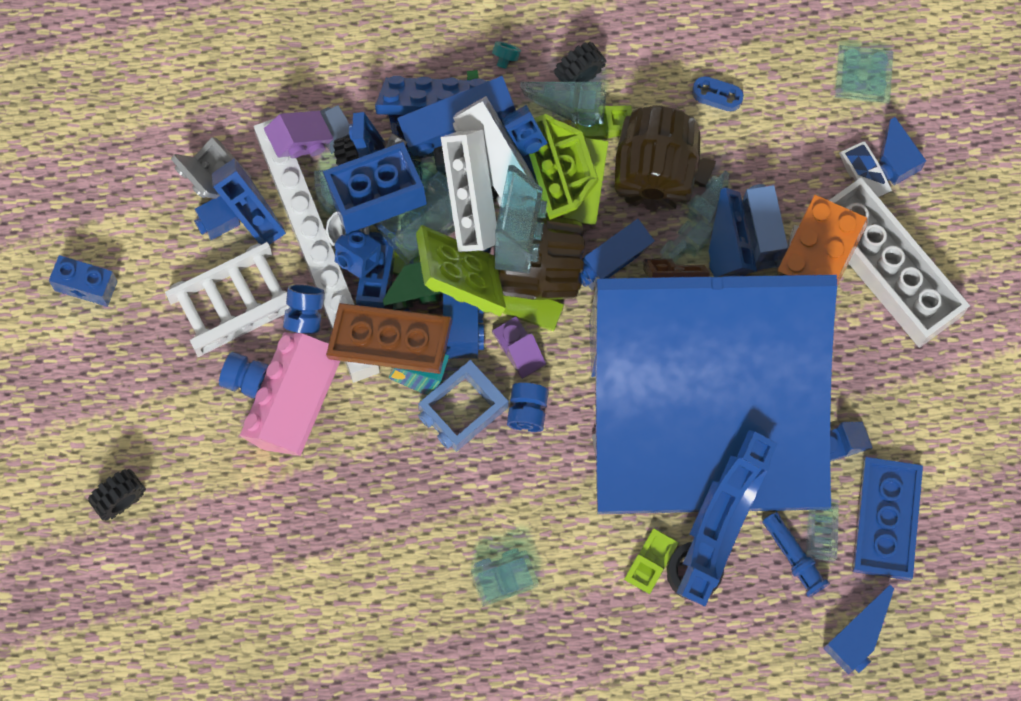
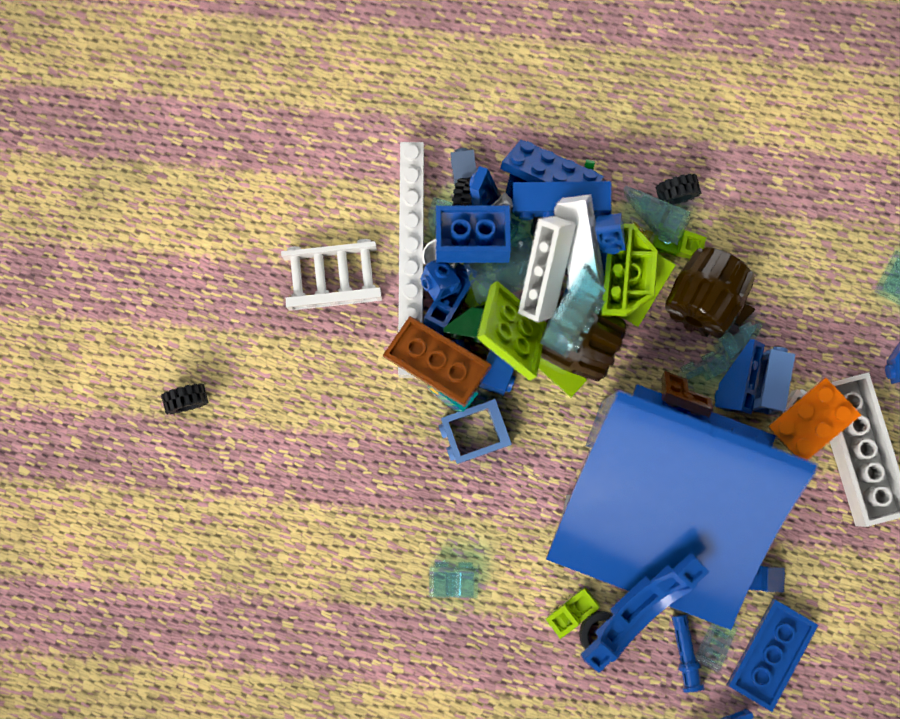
camera: 25 degrees right, 10 degrees up
blue brick [49,255,118,307] -> none
light grey bracket [171,137,252,199] -> none
blue brick [194,196,240,240] -> none
blue slope [212,158,286,245] -> none
blue wheel [219,352,269,399] -> none
bright pink slope [239,332,340,456] -> none
medium lavender brick [264,111,333,159] -> none
blue wheel [283,285,324,334] -> none
teal tile [492,41,521,69] -> none
medium lavender slope [492,317,546,379] -> none
blue wheel [507,383,549,432] -> none
blue window [581,218,655,290] -> none
blue beam [692,76,744,112] -> none
slope [839,141,892,197] -> none

